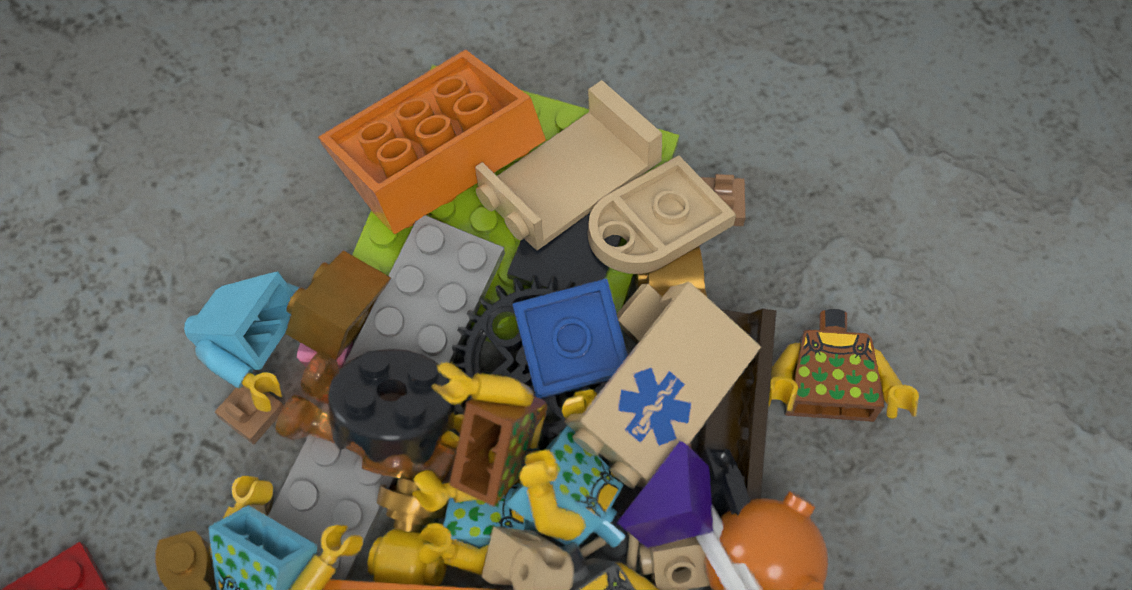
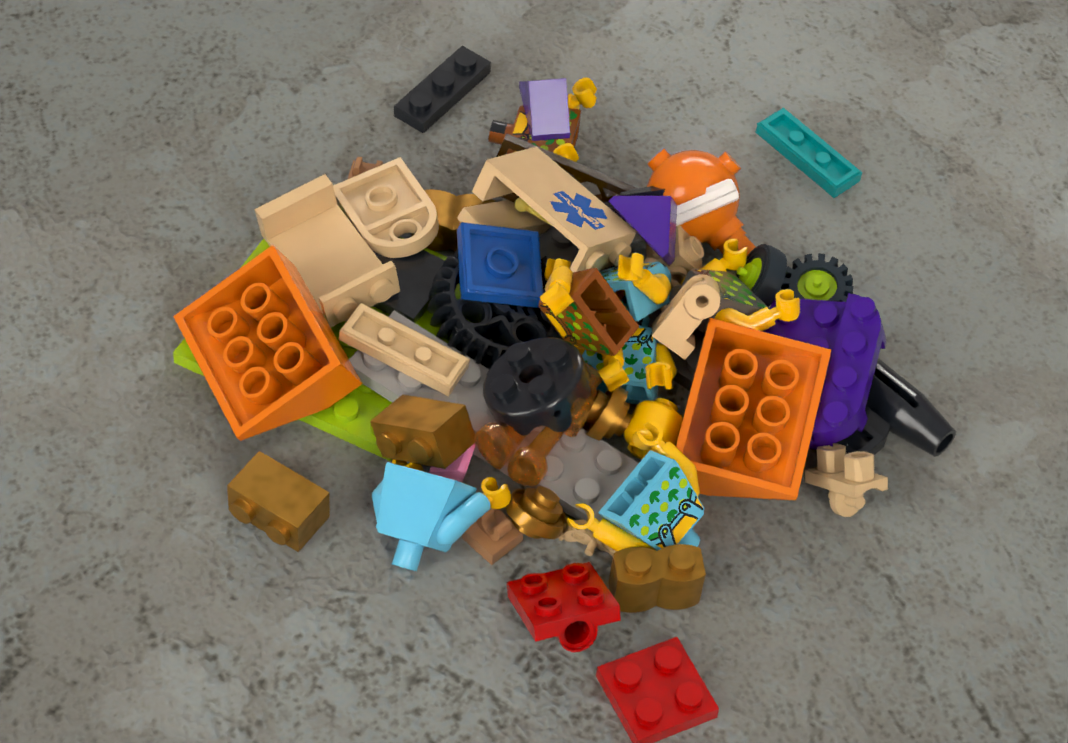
camera: 85 degrees left, 15 degrees down
none -> pearl gold brick [227,451,330,552]
none -> tan tile [338,303,470,397]
none -> black plate [394,46,491,133]
none -> pearl gold plate [505,486,567,540]
none -> red plate [507,562,621,652]
none -> slope [519,78,570,141]

